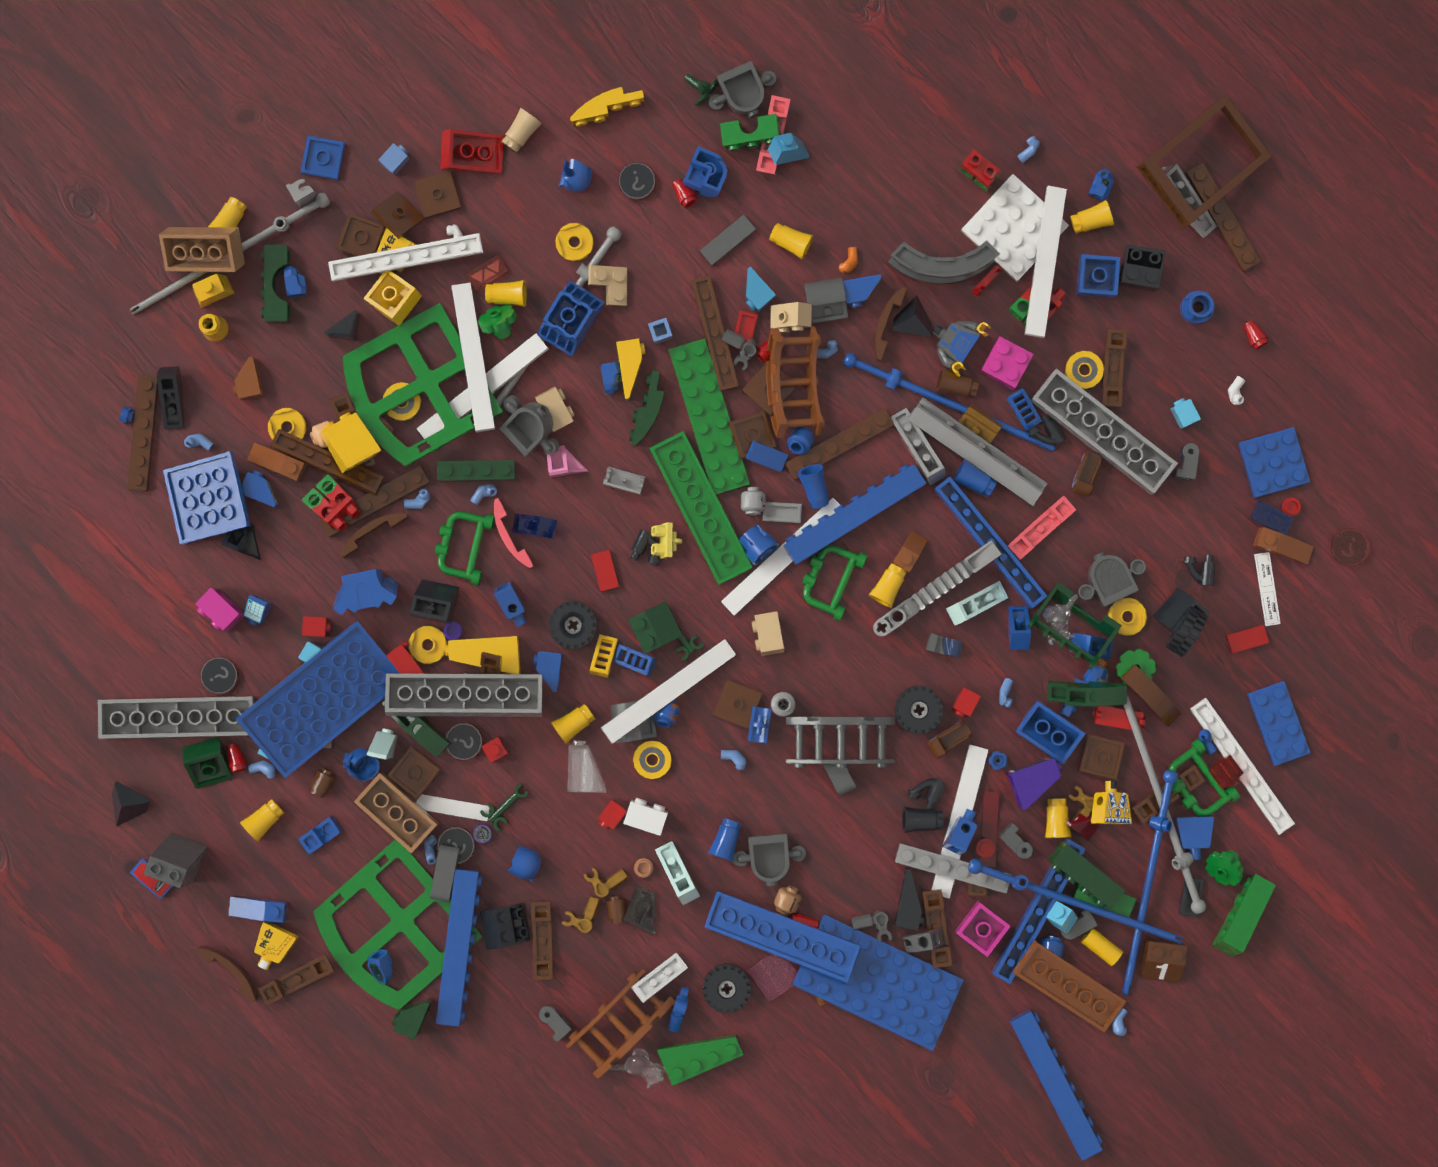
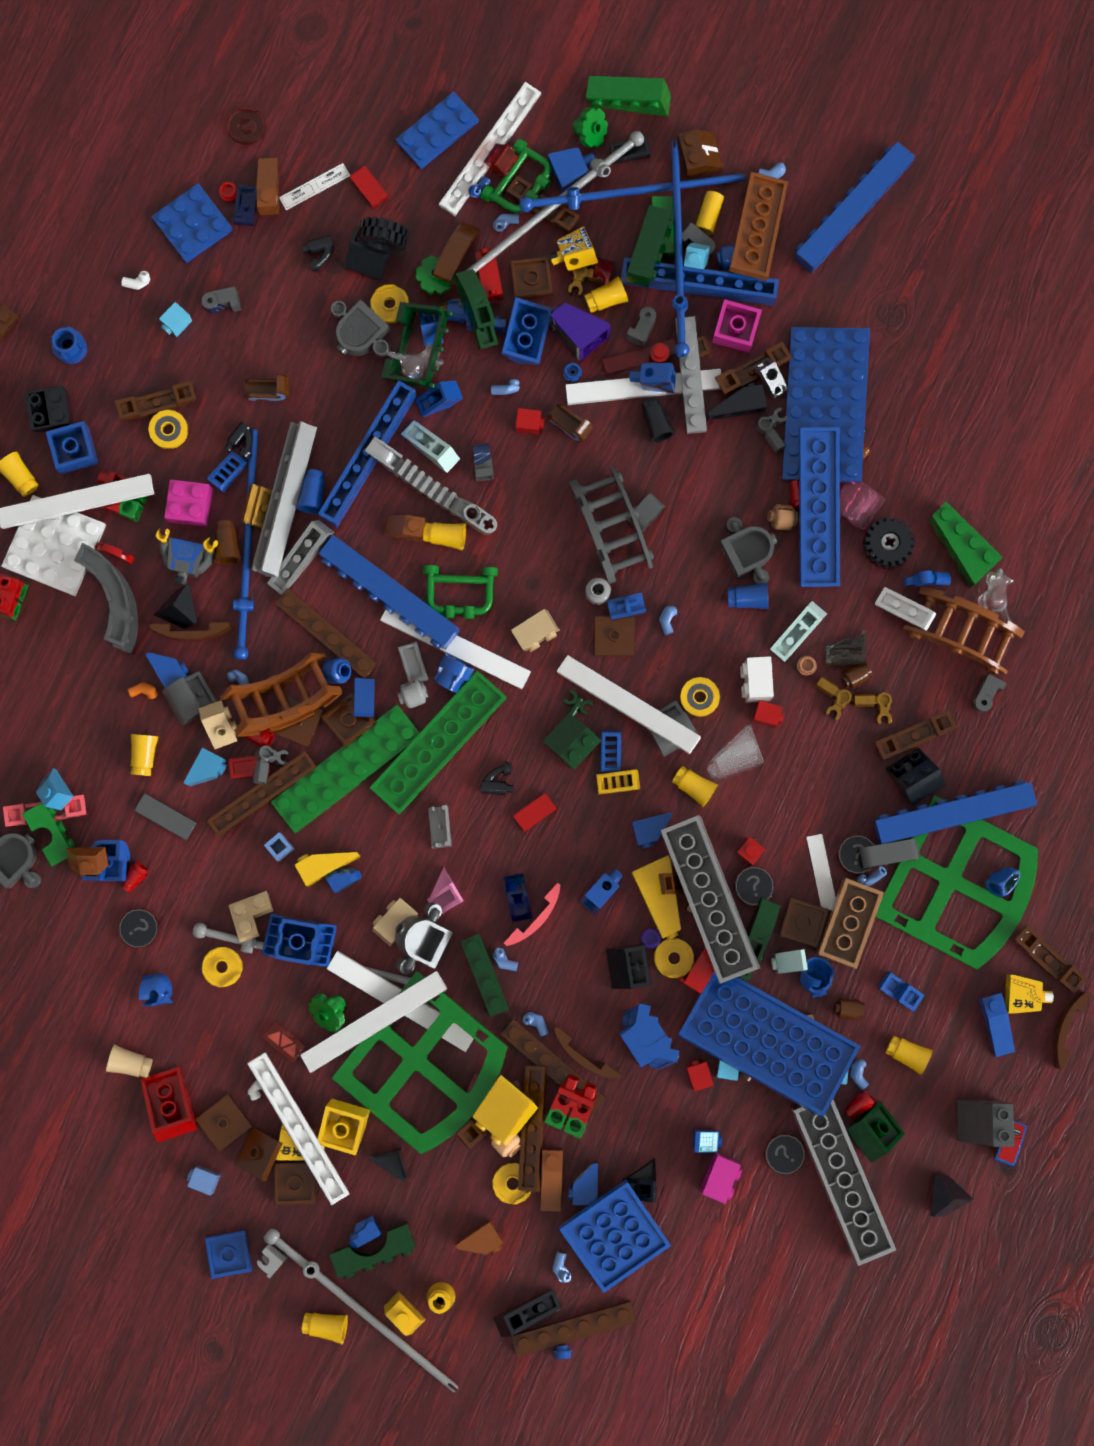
camera: 110 degrees left, 5 degrees down
medium nougat brick [159,227,245,272] -> none
yellow tile [383,382,421,421] -> none
dark green slope [392,998,433,1040] -> none
green bar [435,511,495,586] -> none
tile [473,824,492,844] -> none
dark green bar [480,783,529,831] -> none
yellow plant [485,280,527,307] -> none
blue helmet [507,845,541,882] -> none
black bush [549,601,597,649] -> none
yellow slope [570,87,644,127] -> none
dark green slope [629,370,665,447] -> none
light yellow hips [651,522,682,559] -> none
blue head [653,700,680,728] -> none
dark green plant [684,74,717,106] -> none
blue plant [797,464,829,509] -> none
black bush [894,686,943,734] -> none
black plant [908,778,947,810] -> none
coral slope [1007,496,1076,560] -> none
light grey brick [1031,369,1178,495] -> none
red cone [1244,320,1269,350] -> none
none -> dark orange slope [66,847,109,875]
none -> medium blue arm [493,214,519,232]

